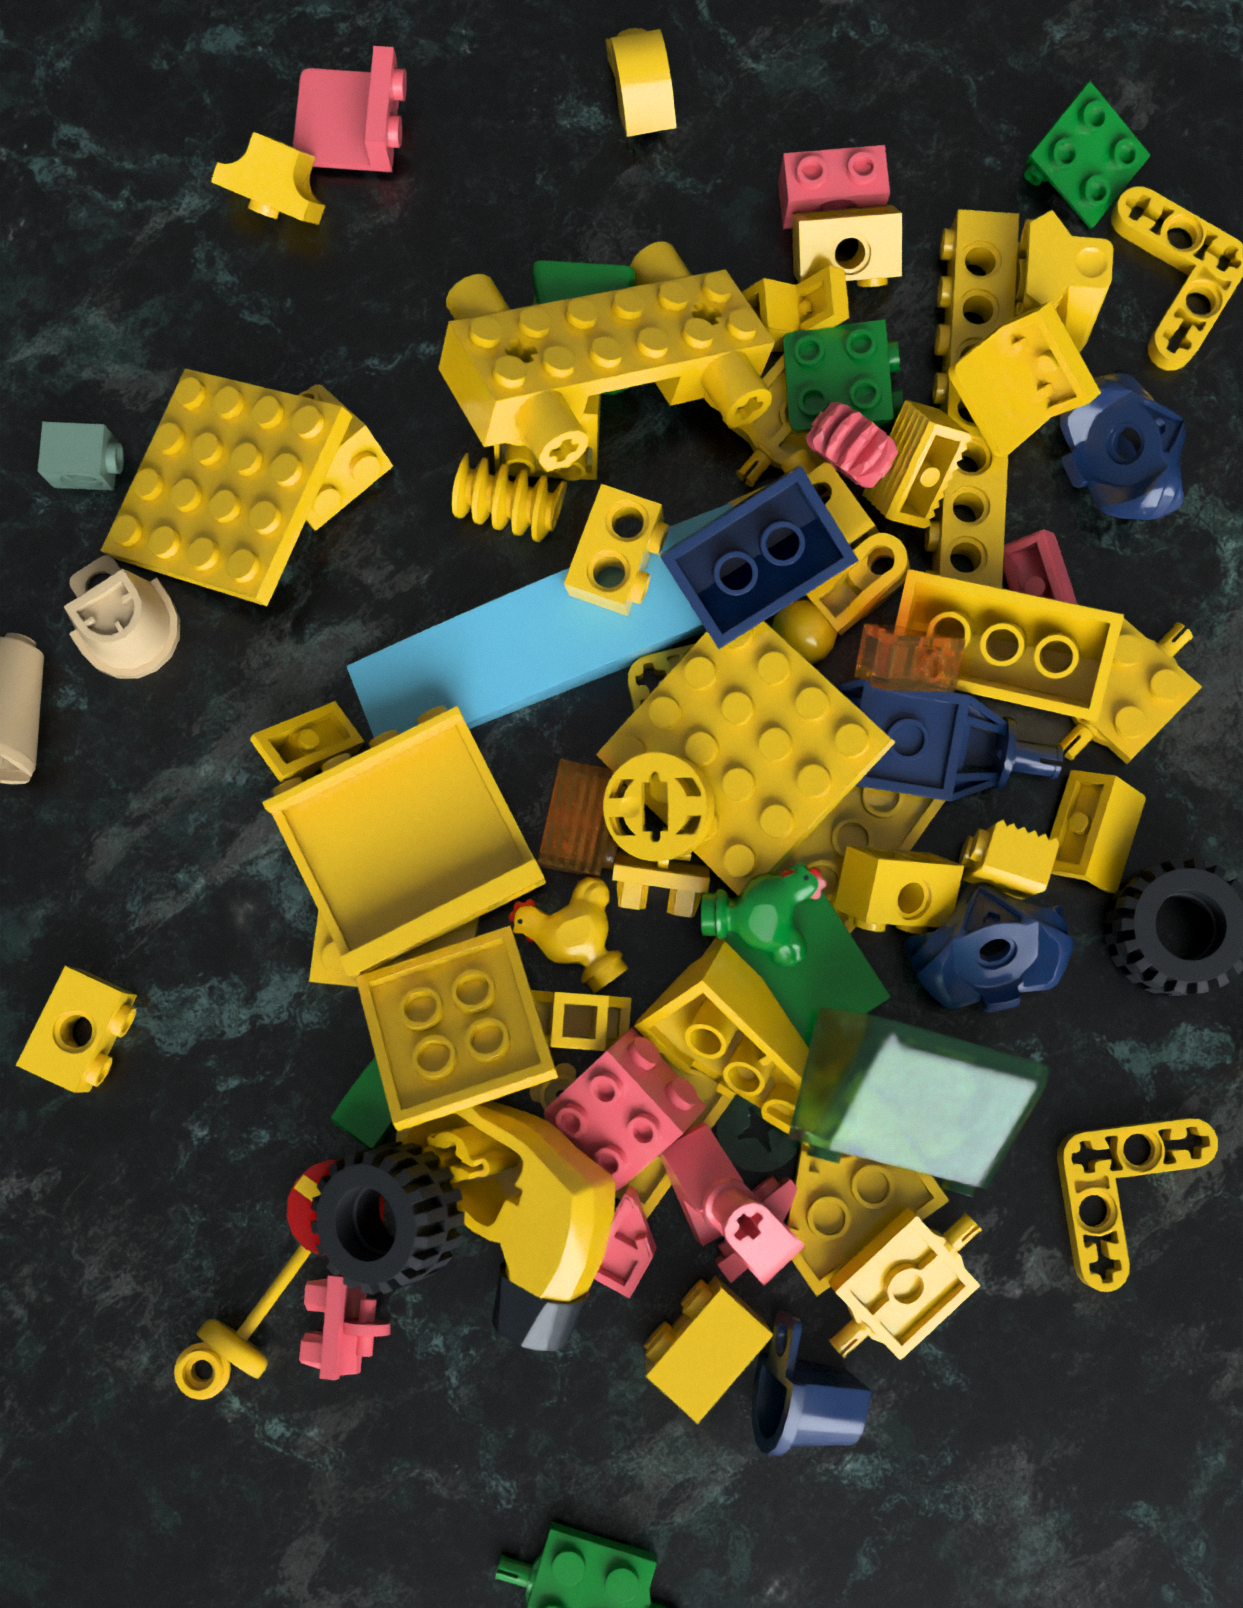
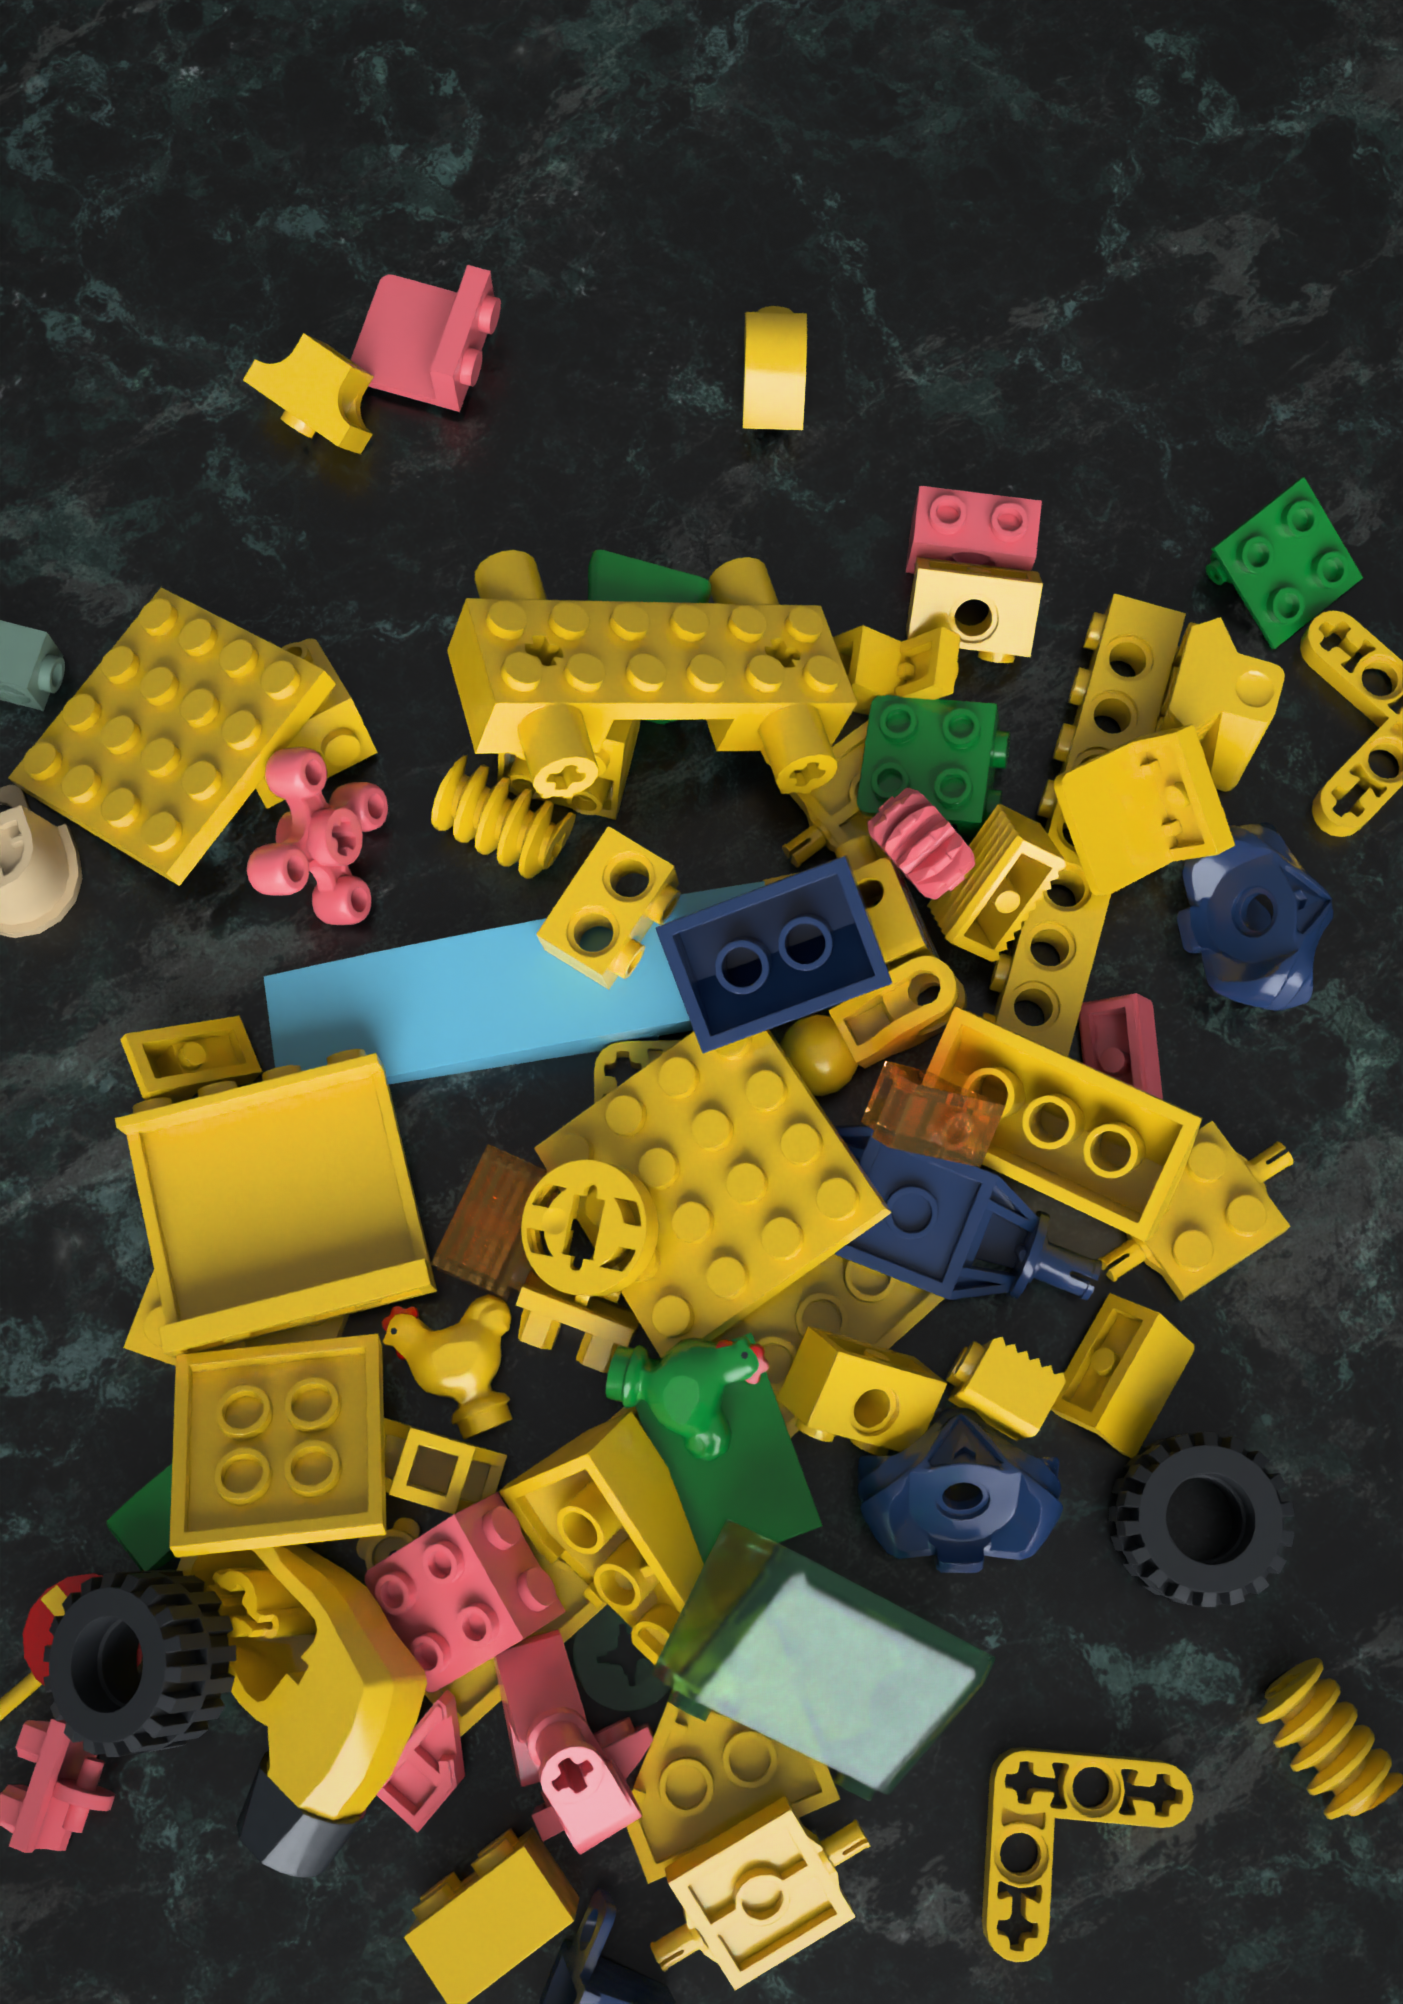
camera: 10 degrees right, 5 degrees down
none -> coral gear [247,747,388,925]

